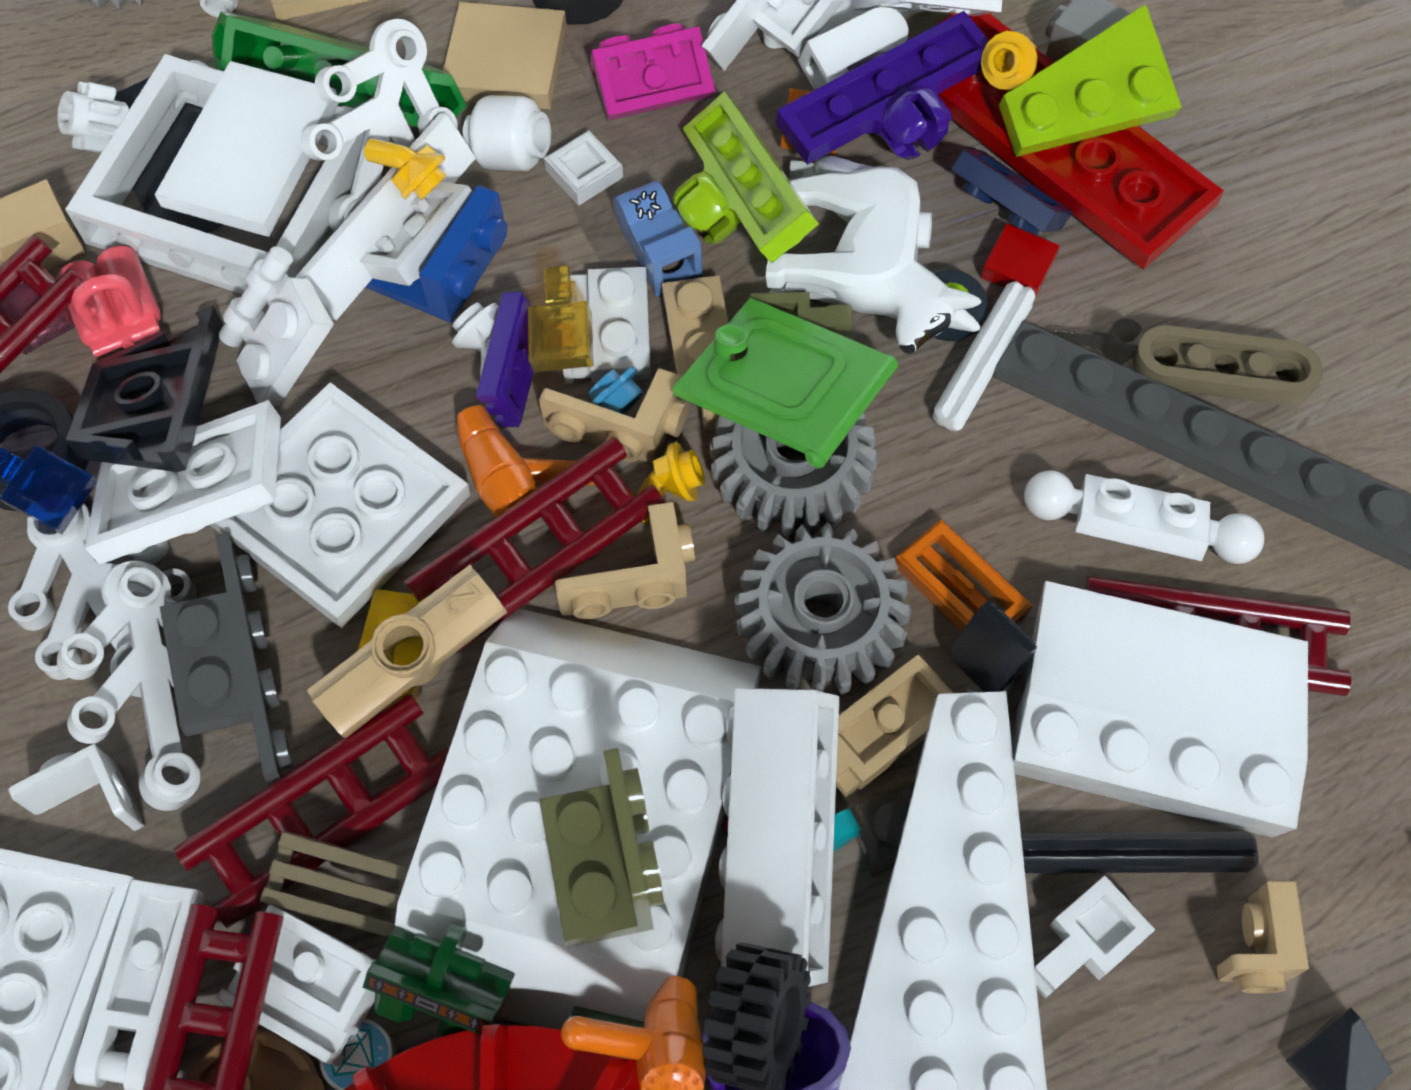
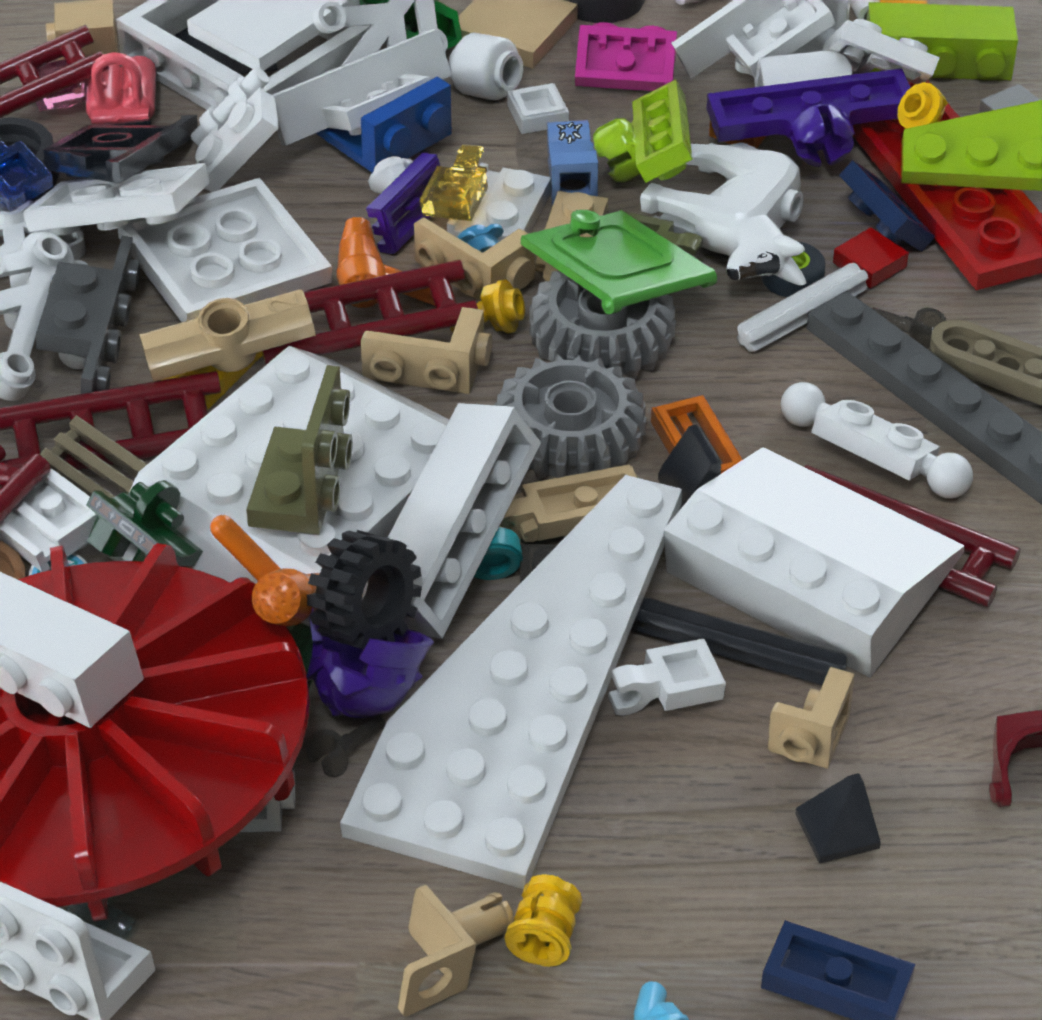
camera: 20 degrees right, 20 degrees down
yellow plate [364,138,447,200] -> none

